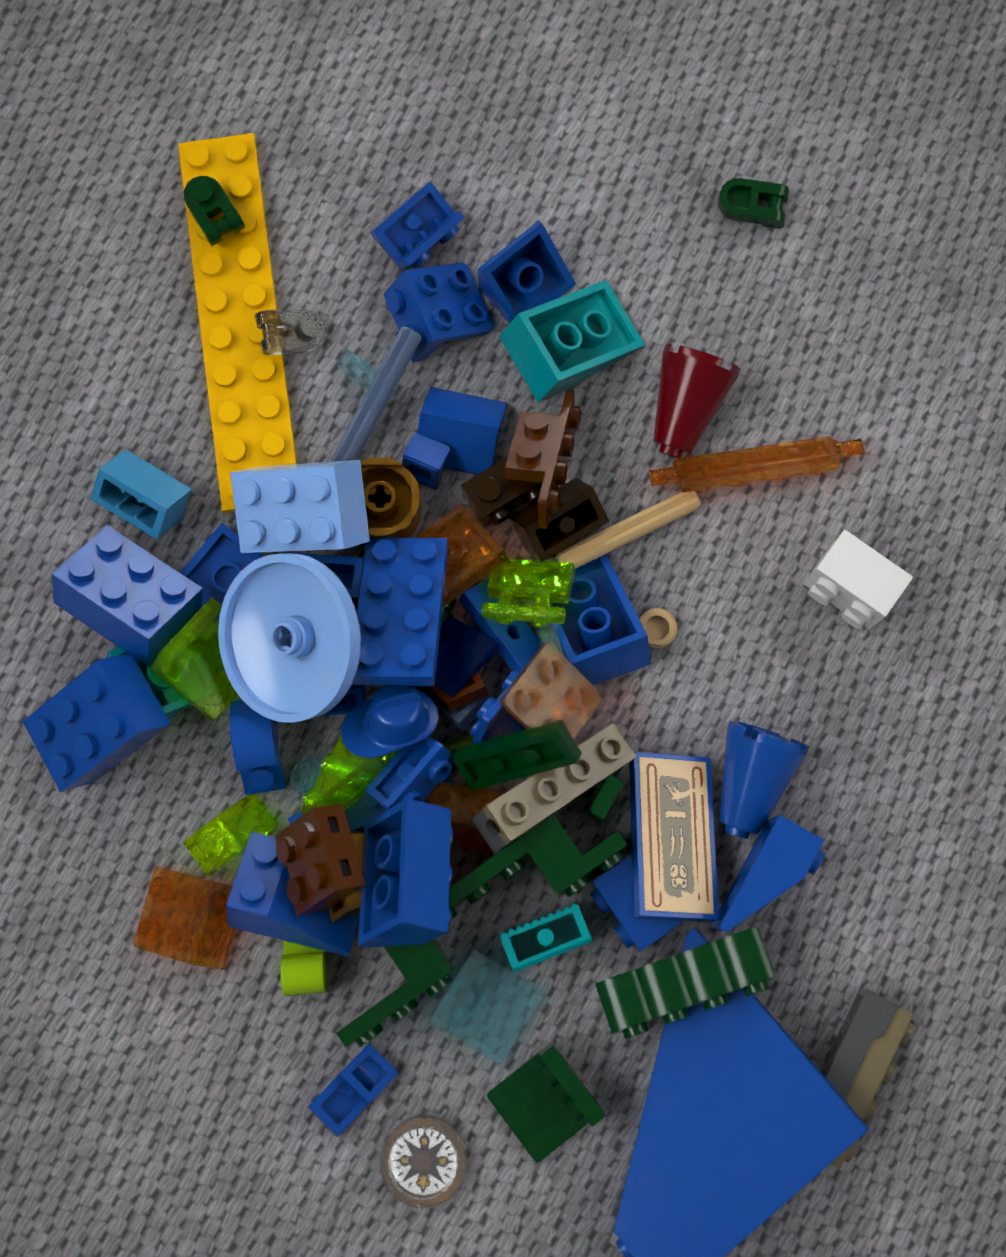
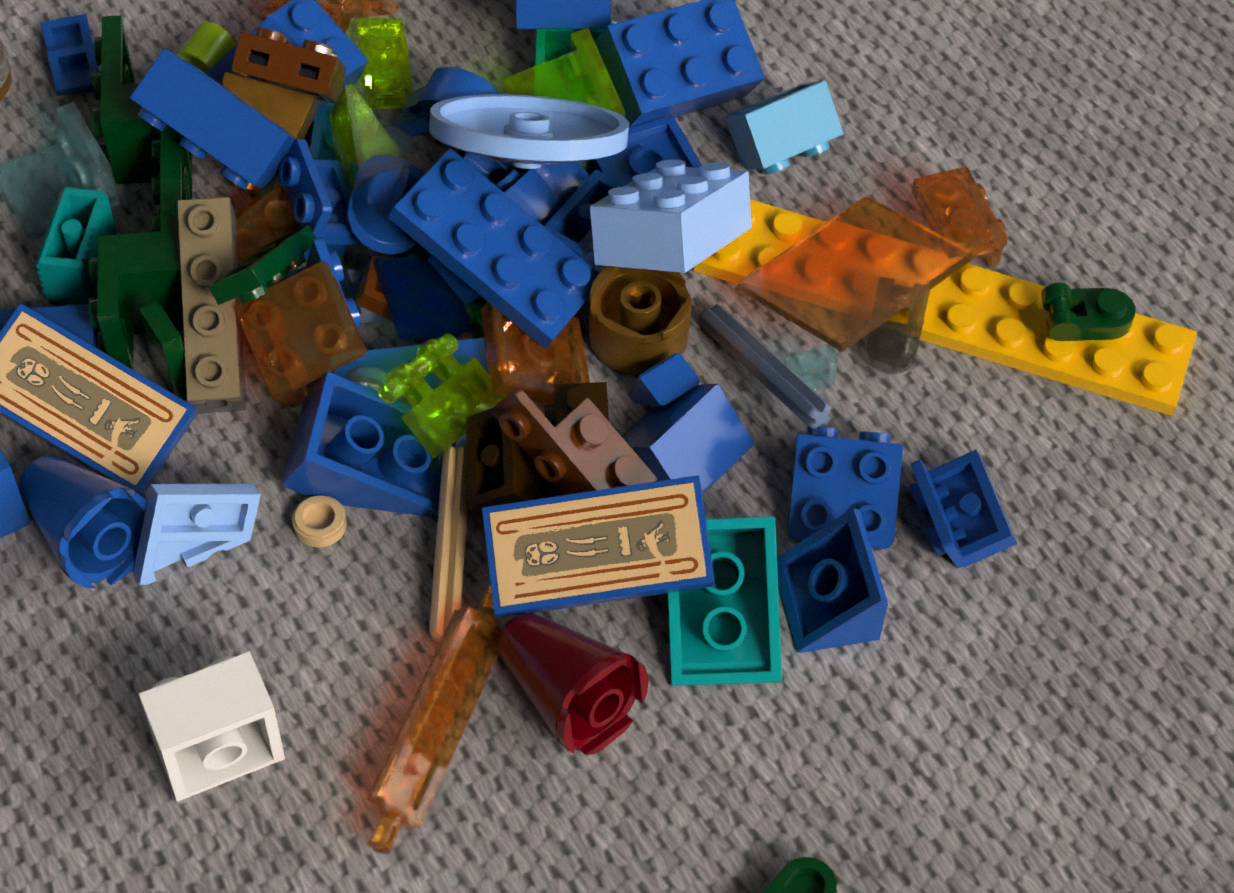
camera: 115 degrees right, 25 degrees down
none -> light blue wing [133,484,261,585]
none -> tile [482,475,716,618]
none -> clear orange piece [737,196,973,352]
none -> clear orange bracket [911,166,1008,267]

